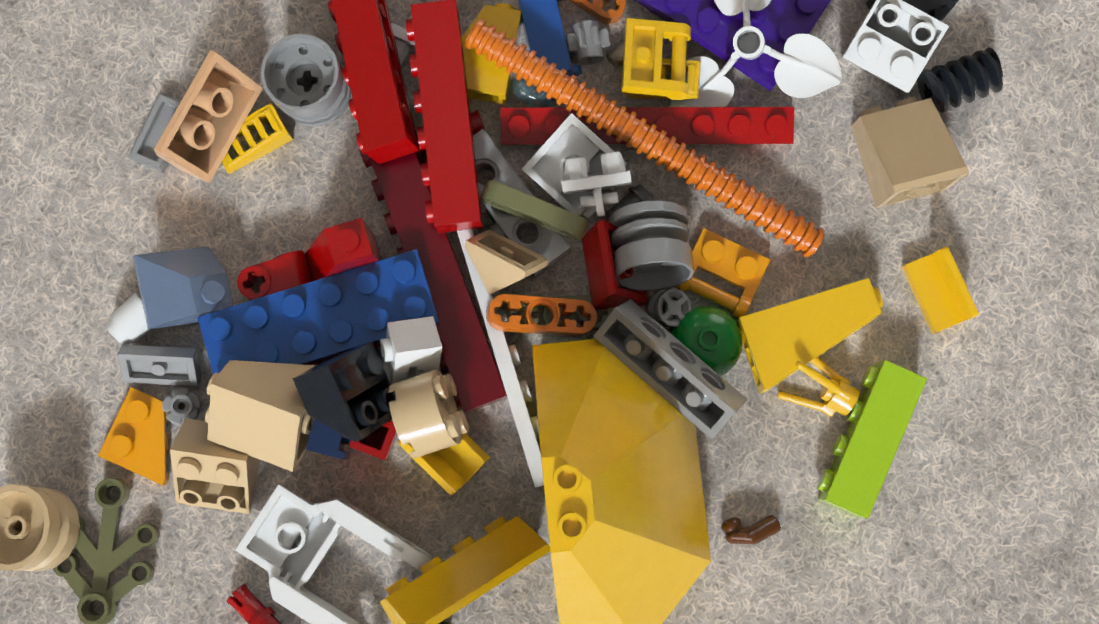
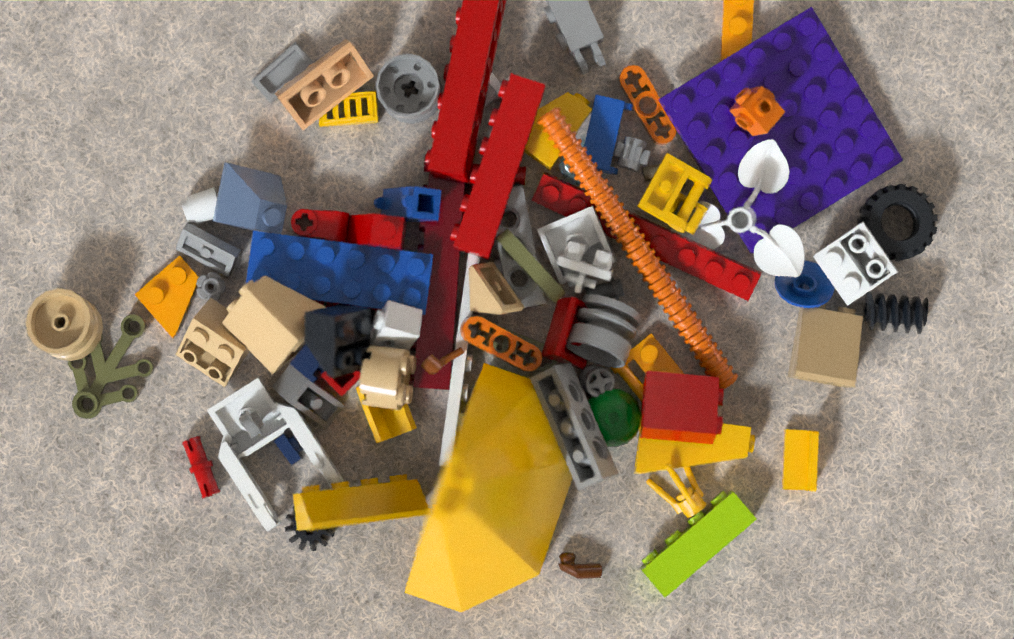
camera: 20 degrees right, 5 degrees up
none -> light grey plate [238,410,265,438]
none -> light grey slope [272,364,345,429]
none -> dark blue plate [274,434,304,465]
none -> blue brick [374,186,442,222]
none -> dark orange hand [421,347,464,375]
none -> red brick [640,371,724,444]
none -> blue dish [775,261,835,308]

